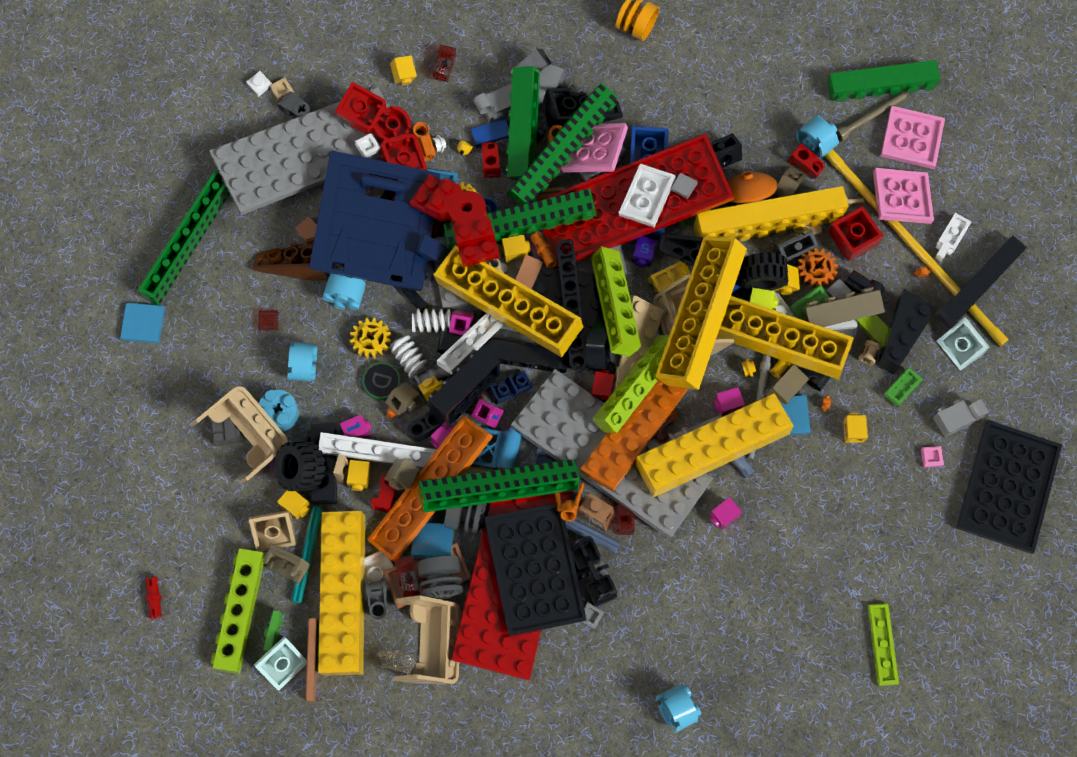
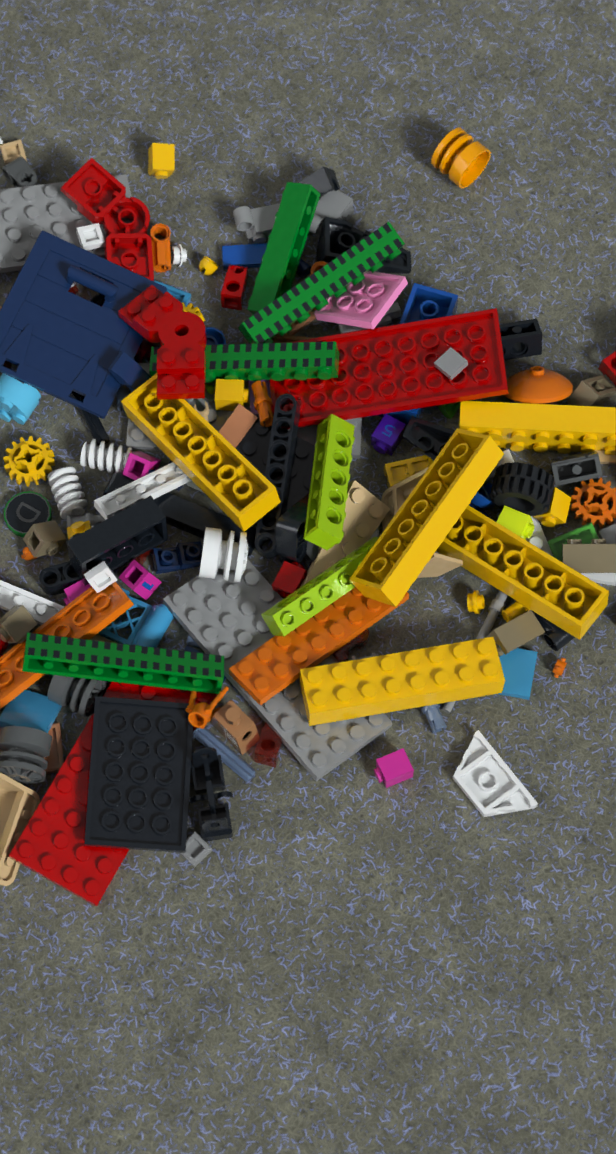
camera: 20 degrees right, 5 degrees down
clear red leg [433,44,456,82] -> none
white plate [619,164,676,228] -> none
medium azure brick [656,684,701,733] -> none
dark pink brick [713,387,745,416] -> none
yellow brick [843,413,868,443] -> none
lime tile [867,603,899,686] -> none
none -> white plate [84,561,117,593]
none -> white wheel [199,527,249,582]
none -> white wing [453,730,538,817]

